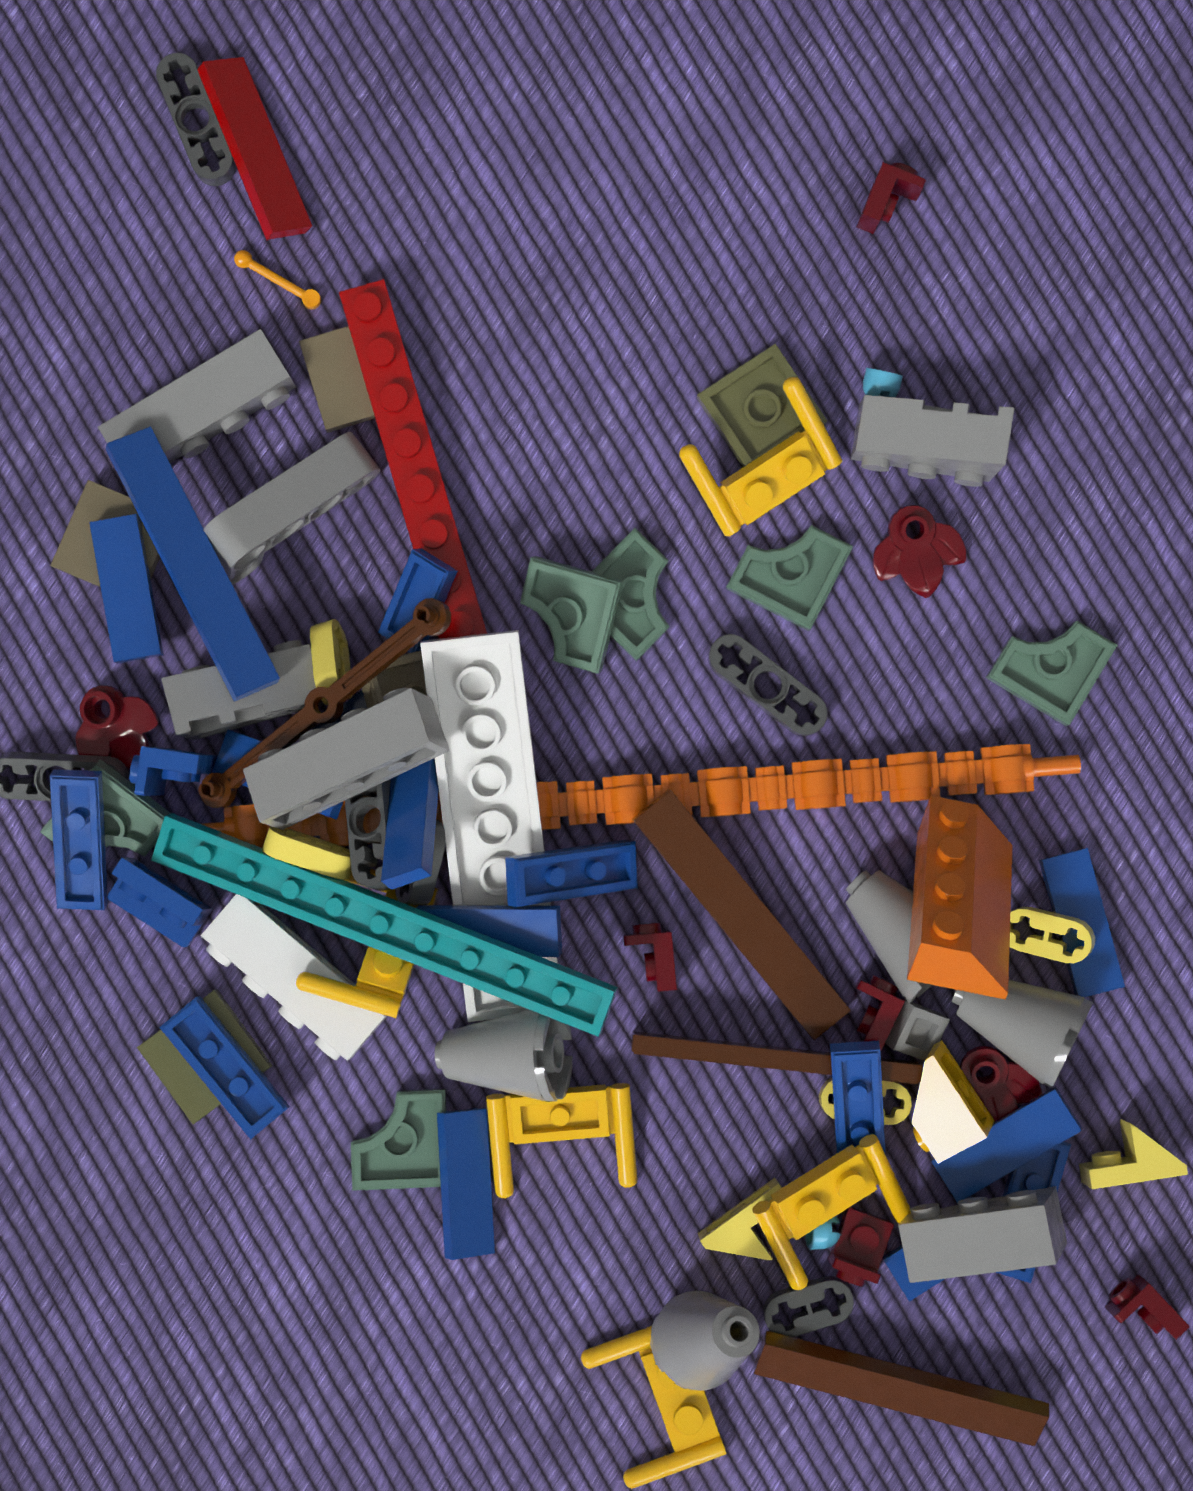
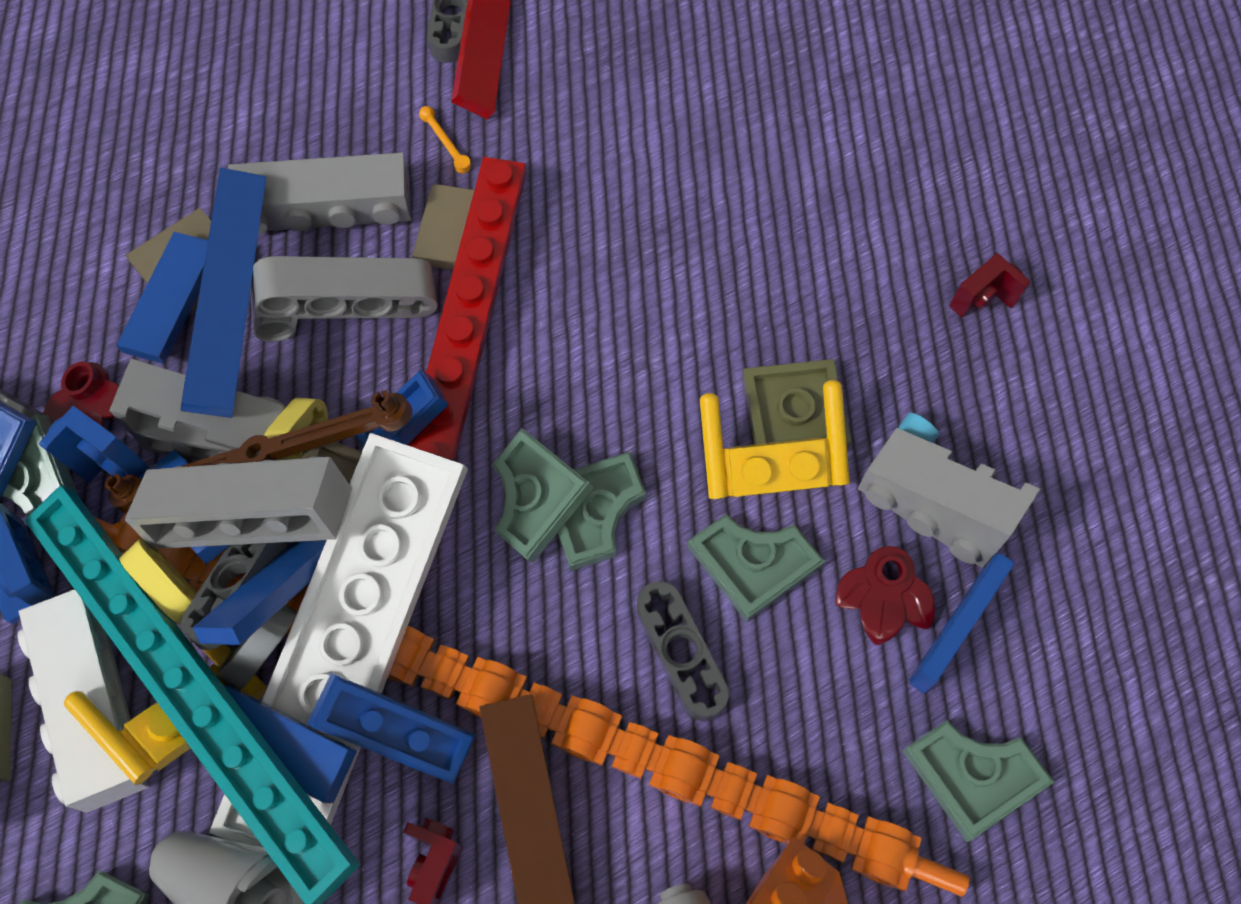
camera: 25 degrees right, 20 degrees down
none -> blue tile [909,553,1015,694]

